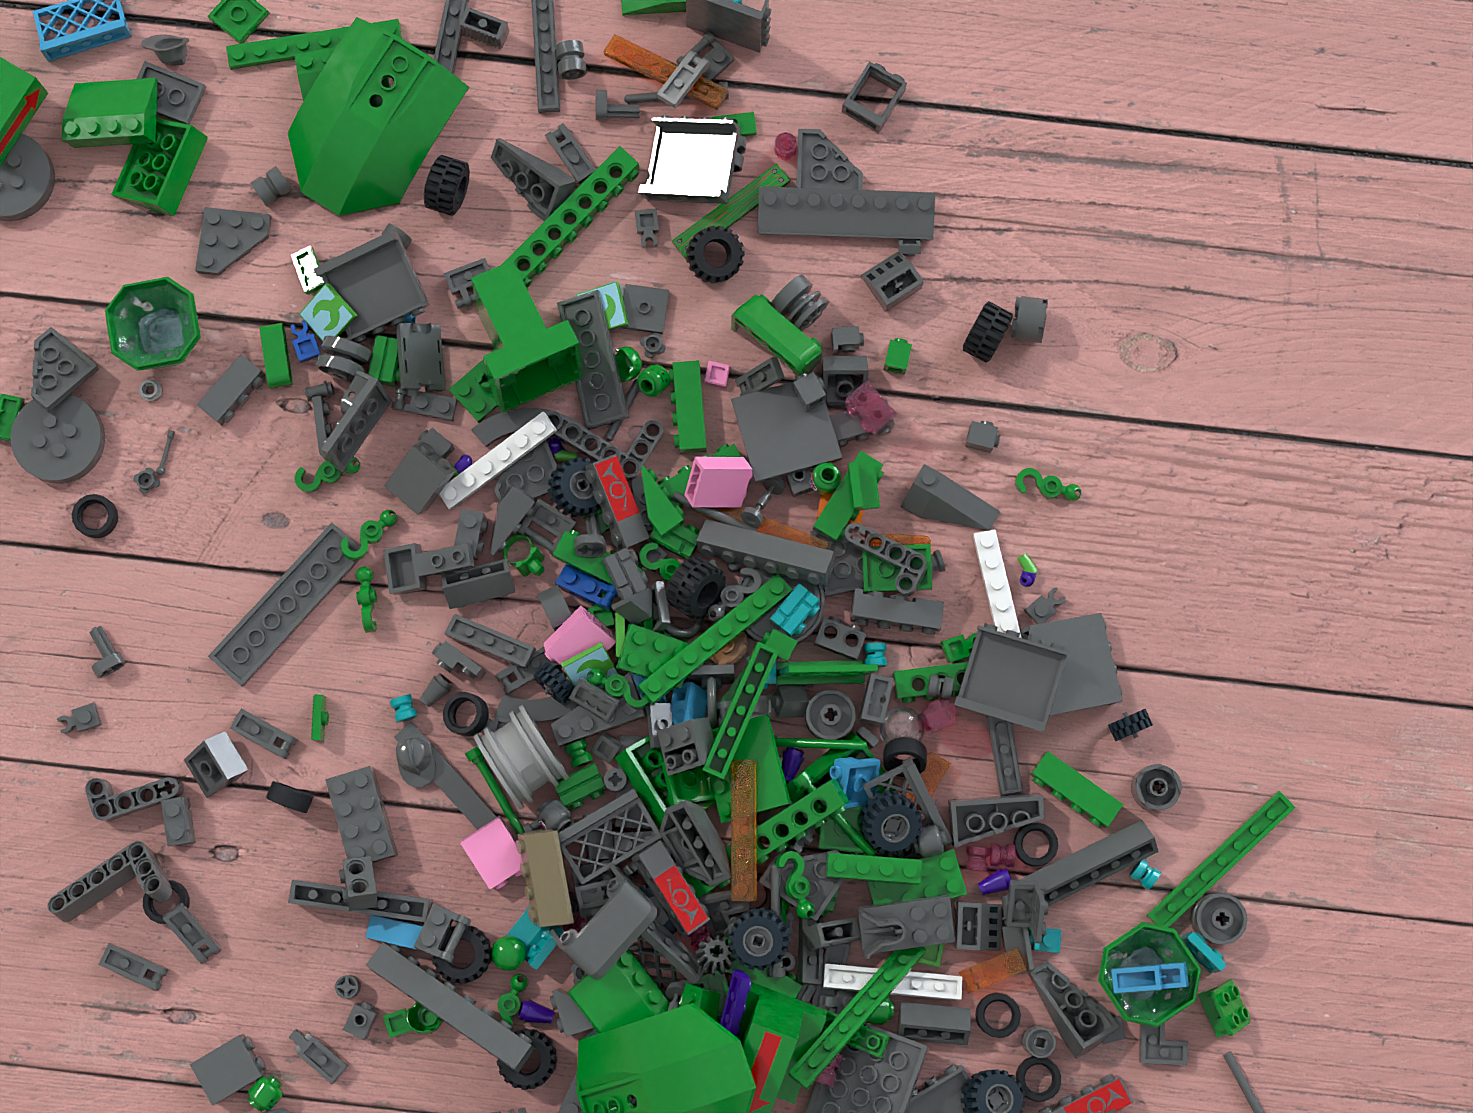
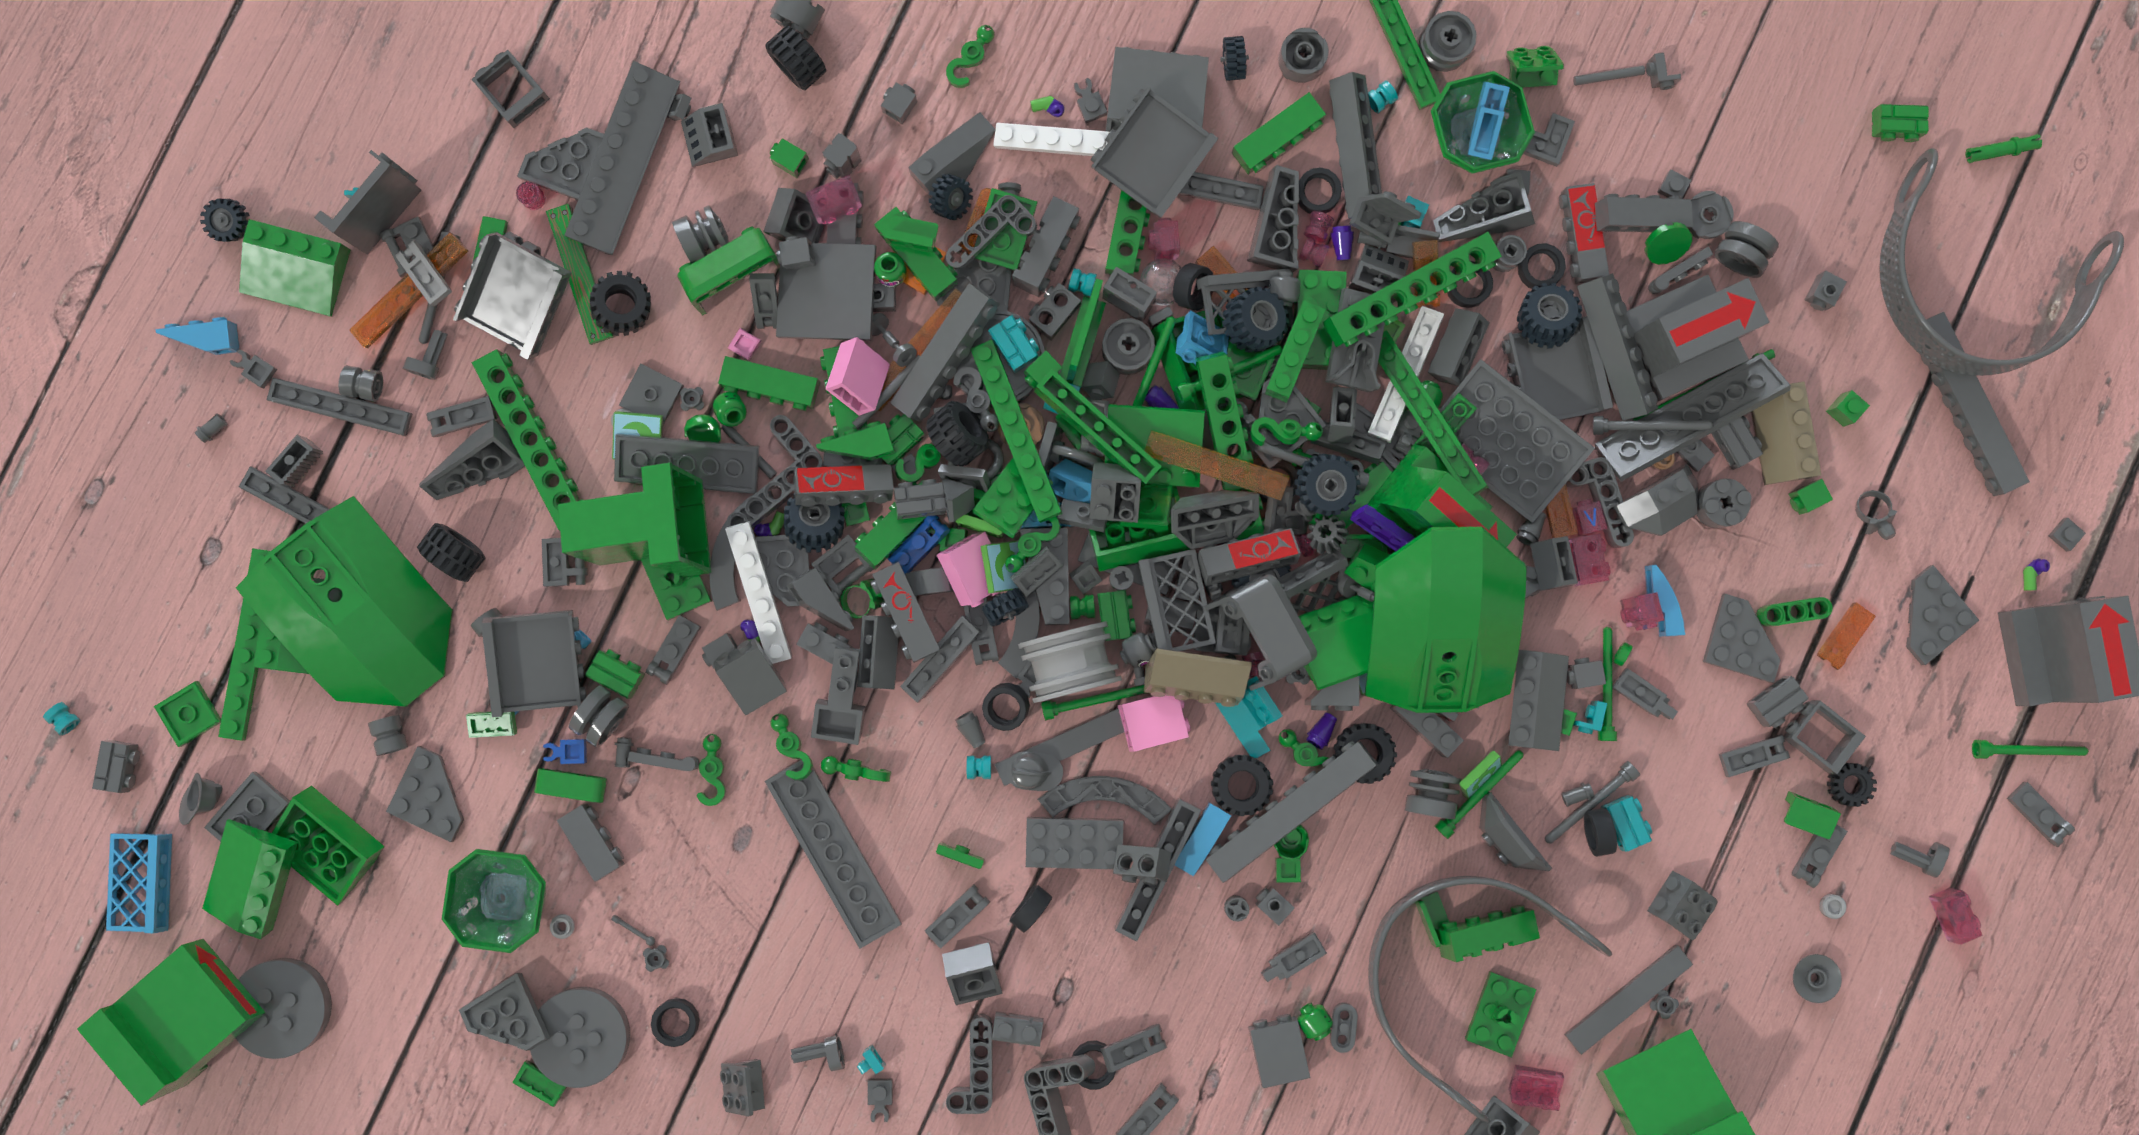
camera: 75 degrees left, 5 degrees up
tile [299,283,358,341] -> none
dark grey plate [321,371,392,472] -> none
dark grey piece [396,322,445,392] -> none
dark grey plate [413,904,471,963] -> none
dark grey plate [432,640,486,680] -> none
green hair [491,936,526,971] -> none
dark grey piece [574,513,606,557] -> none
dark grey plate [635,208,659,249] -> none
dark grey brick [831,326,864,355] -> none
dark grey wheel [927,674,953,700] -> none
green plate [940,633,977,663] -> none
teal plate [1181,932,1227,974] -> none
none -> dark grey bracket [720,1059,765,1117]
none -> dark grey brick [822,133,862,179]
none -> teal tile [857,1044,886,1074]
none -> dark grey brick [870,562,940,663]
none -> black wheel [929,174,973,220]
none -> dark grey tile [1037,776,1172,825]
none -> green brick [1322,232,1502,348]

